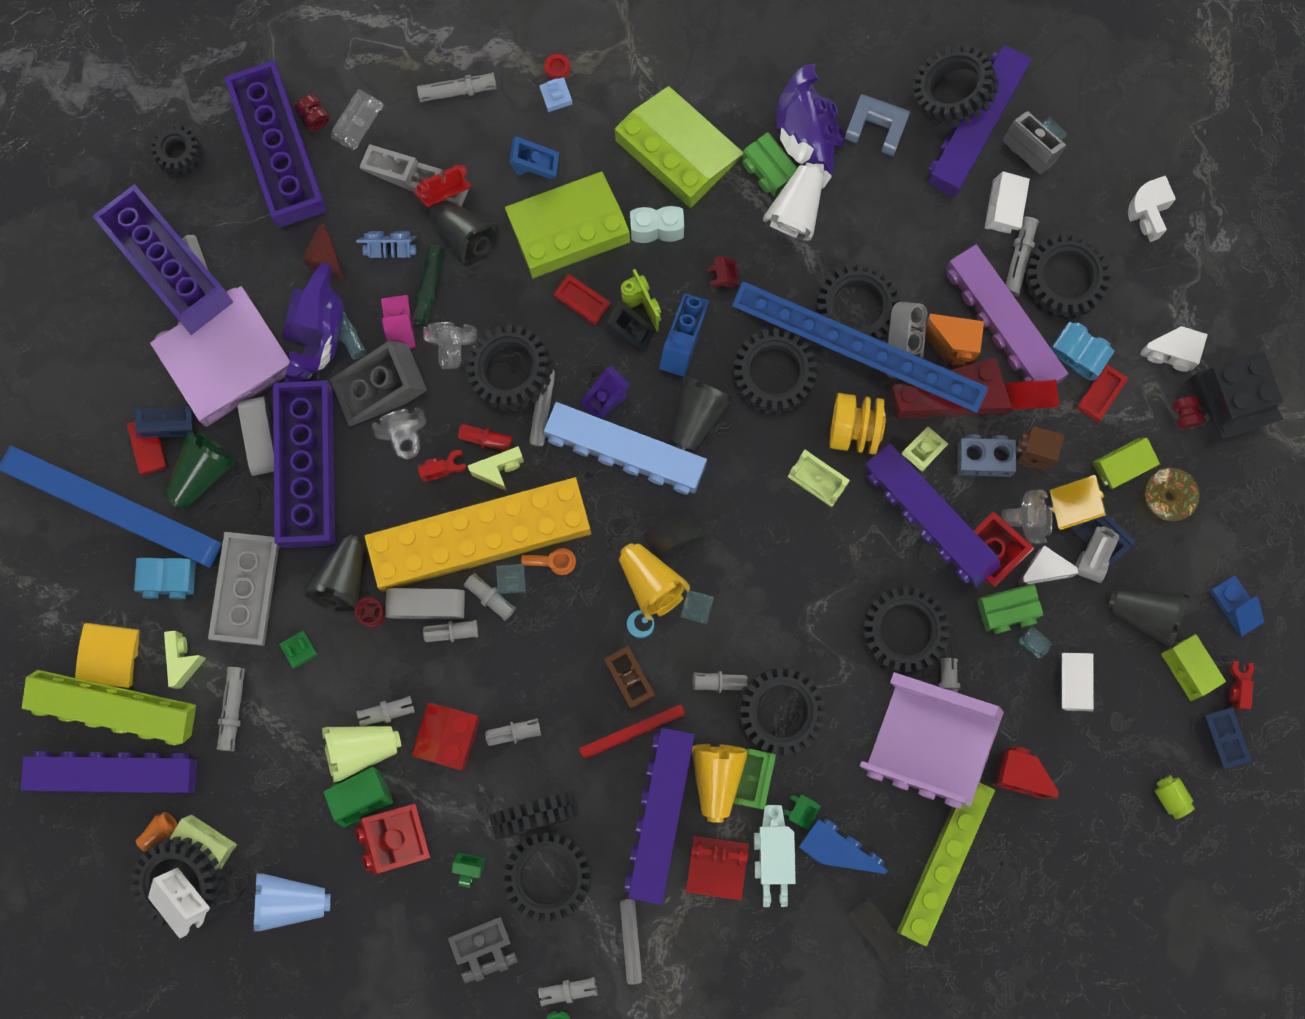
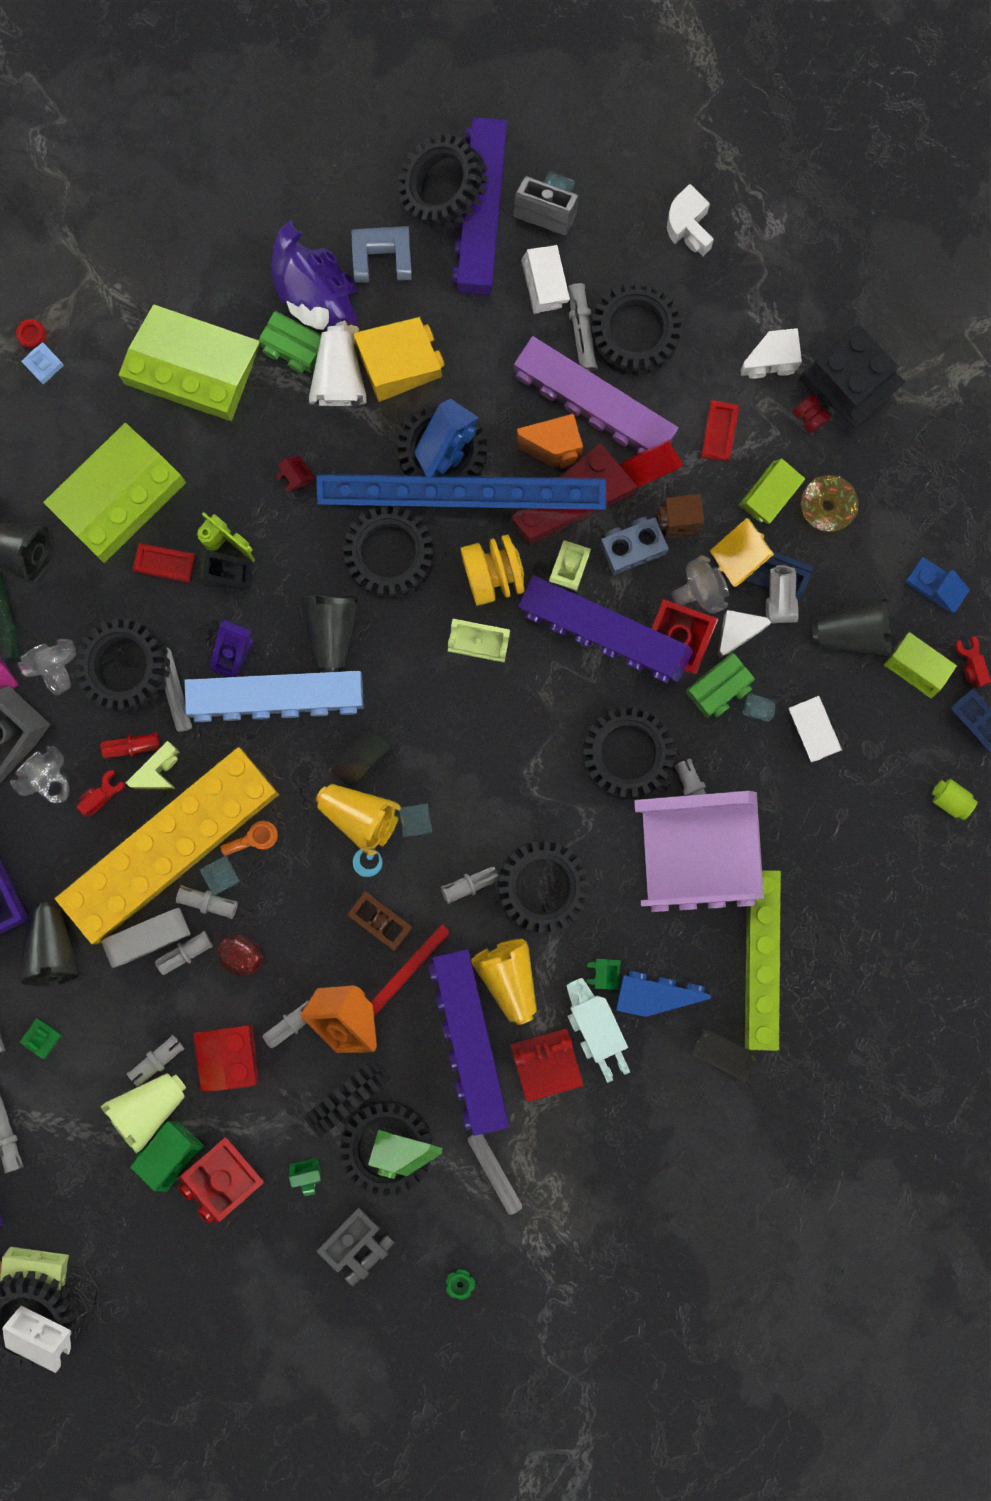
camera: 25 degrees left, 5 degrees up
light blue cone [254,873,330,931] -> none
dark red wheel [355,598,386,628] -> none
blue slope [510,136,559,179] -> none
light grey pin [538,977,598,1006] -> none
light aqua brick [630,206,684,243] -> none
blue slope [659,293,709,376] -> none
bright green hinge [733,749,776,810] -> none
light grey beam [887,302,927,380] -> none
red slope [992,746,1059,799] -> none
dark azure brick [1051,322,1115,381] -> none
none -> clear red head [218,933,264,977]
none -> orange slope [300,985,377,1053]
none -> yellow slope [354,317,445,402]
none -> bright green slope [368,1130,443,1179]
none -> blue slope [414,399,479,479]

